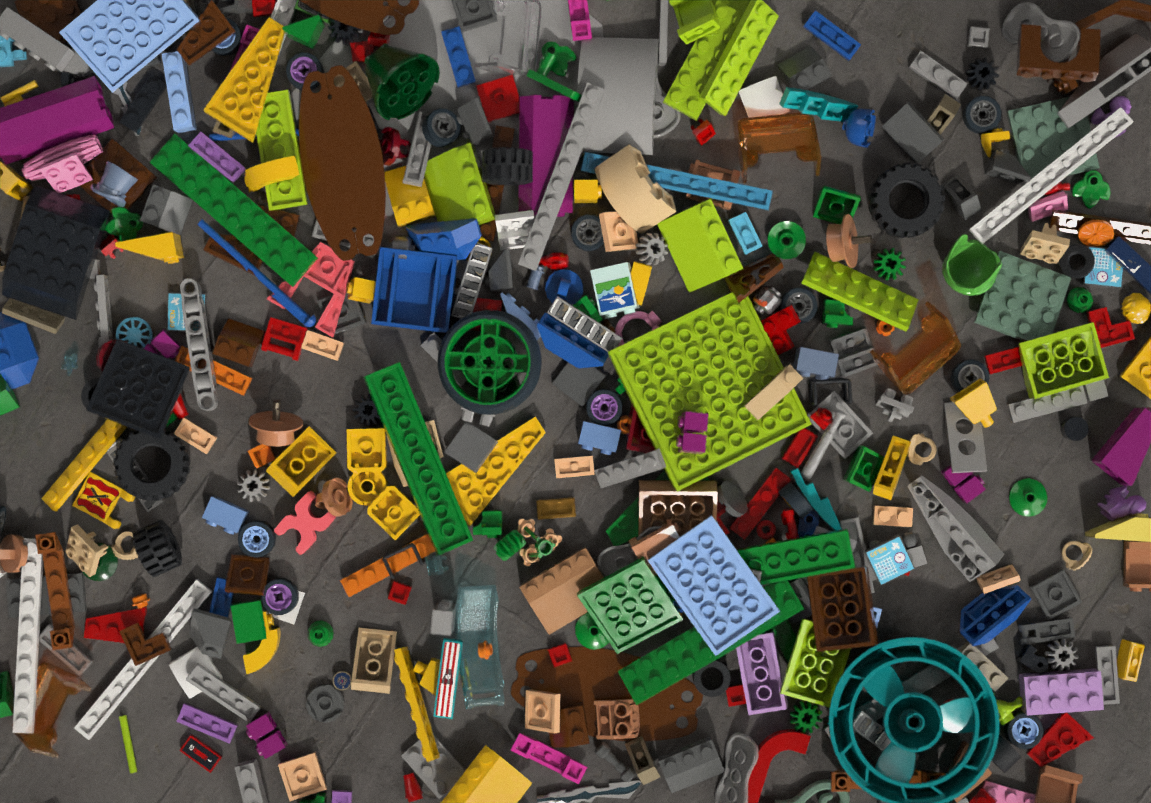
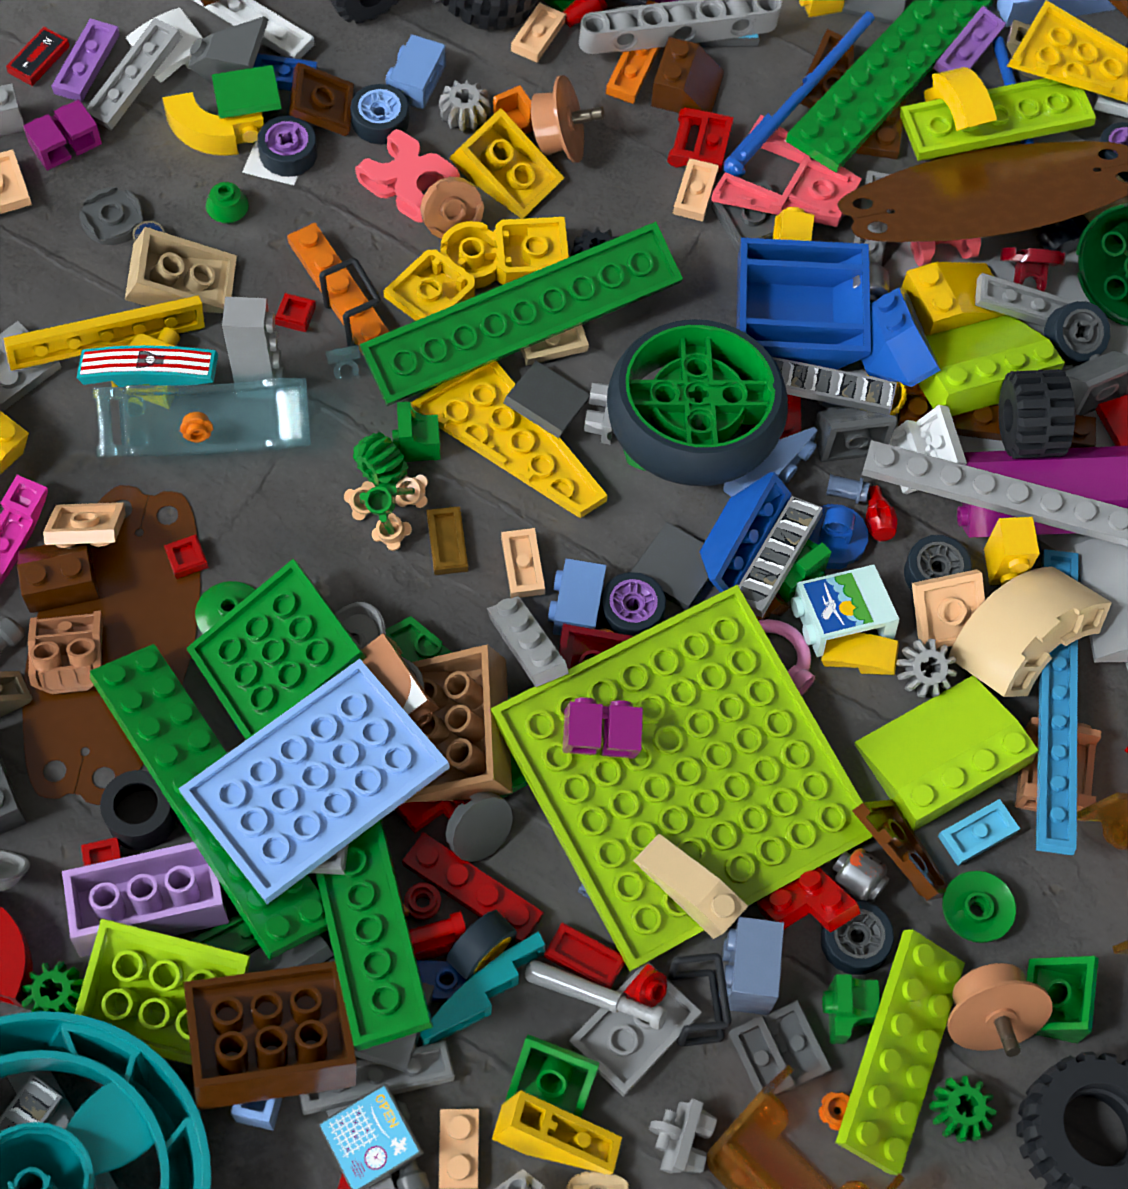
camera: 90 degrees right, 25 degrees down
medium nougat slope [519,546,604,635] -> none

